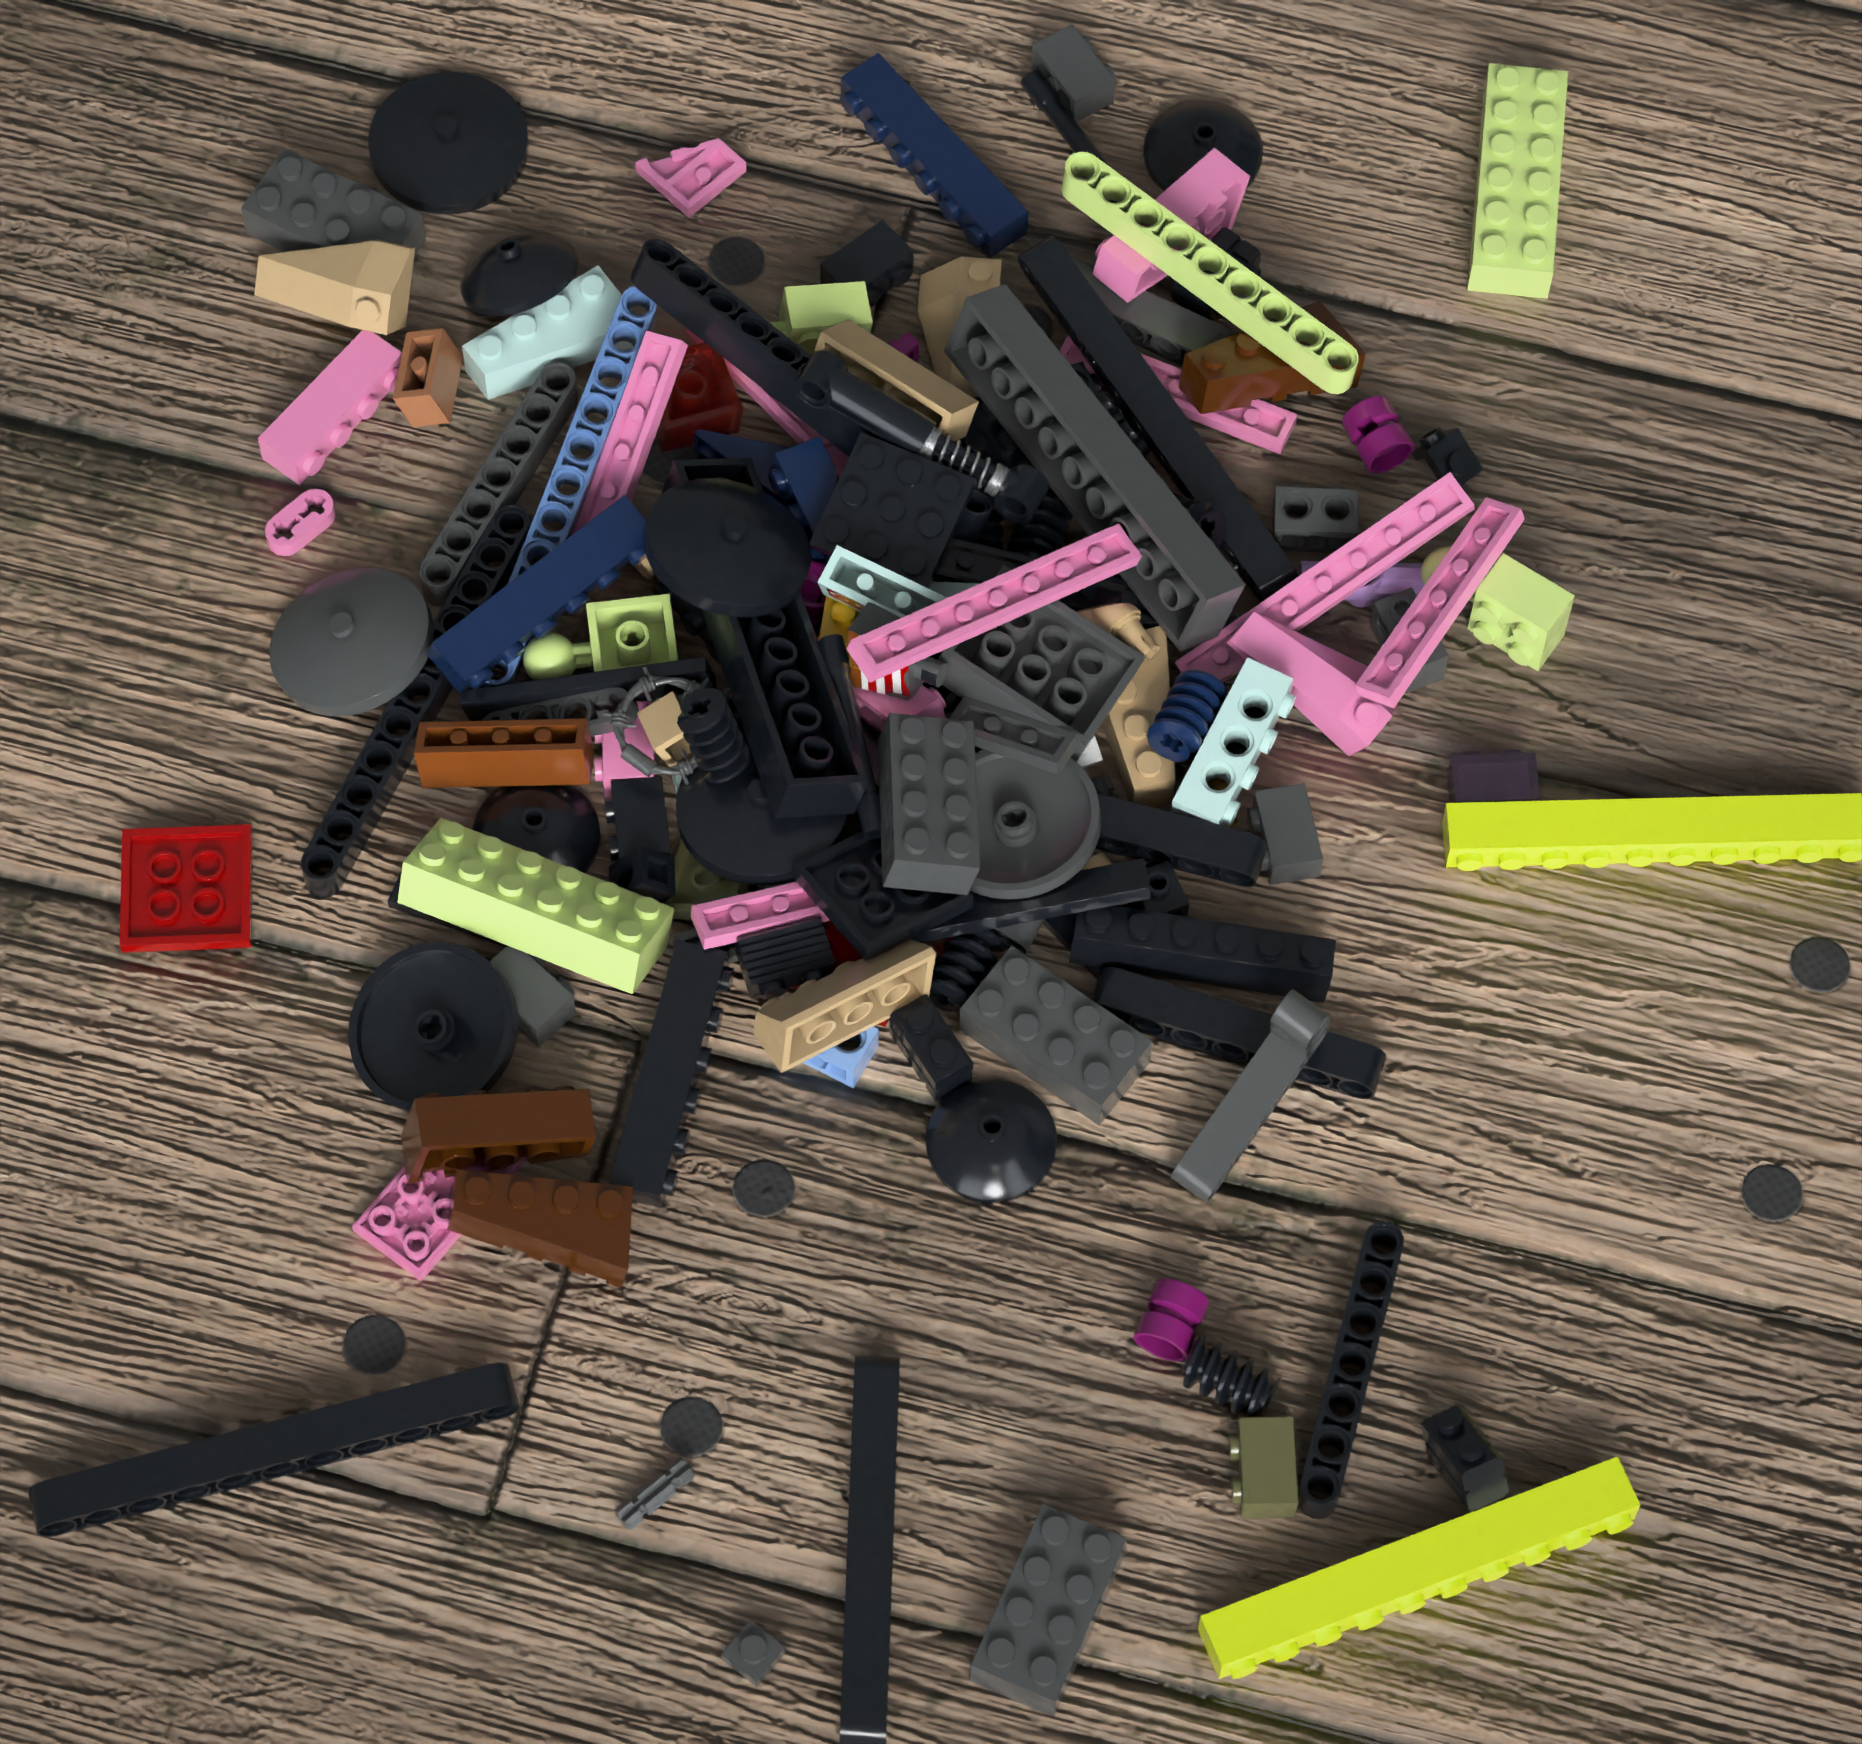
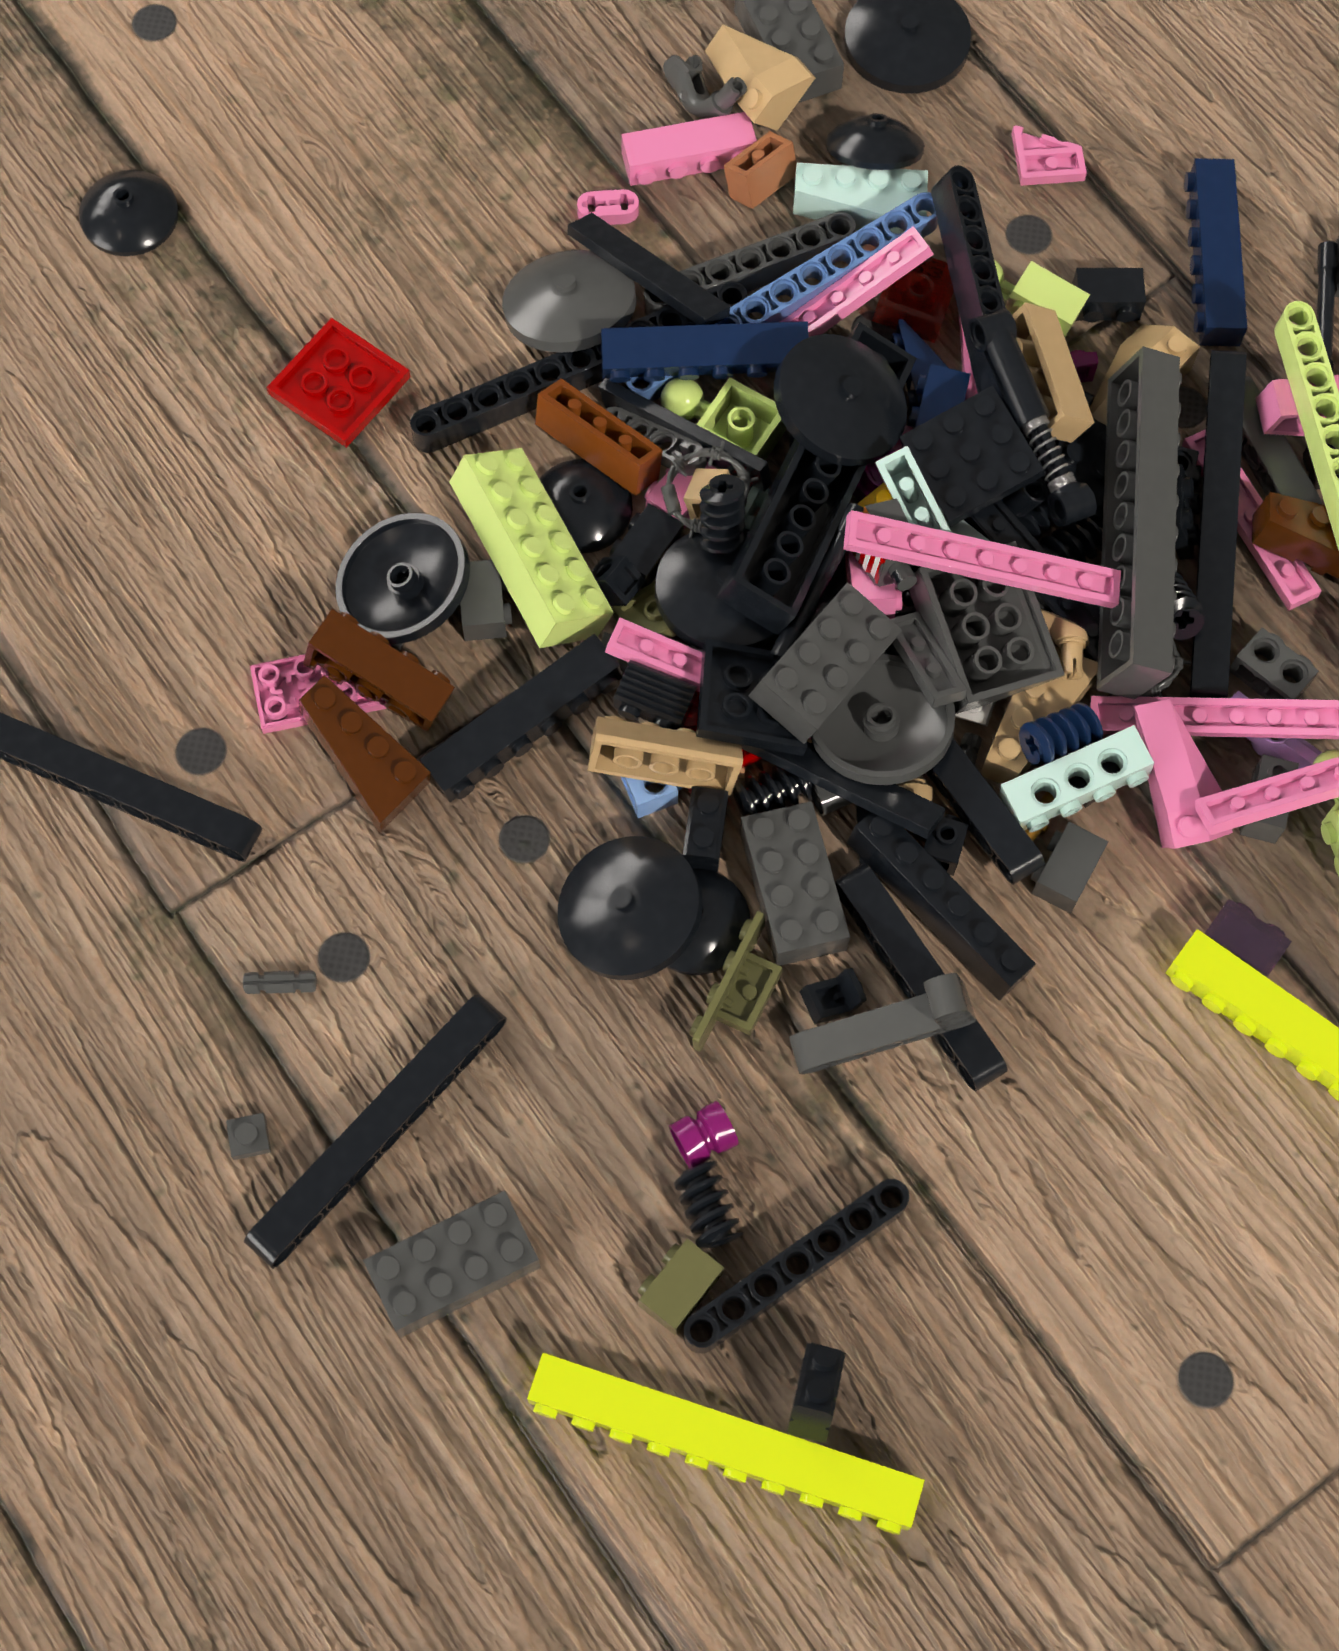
camera: 40 degrees right, 5 degrees up
none -> black dish [557,836,703,980]
none -> black tile [567,213,730,325]
none -> dark grey piece [663,55,747,118]
none -> olive bracket [689,911,783,1052]
none -> black bracket [799,968,867,1025]

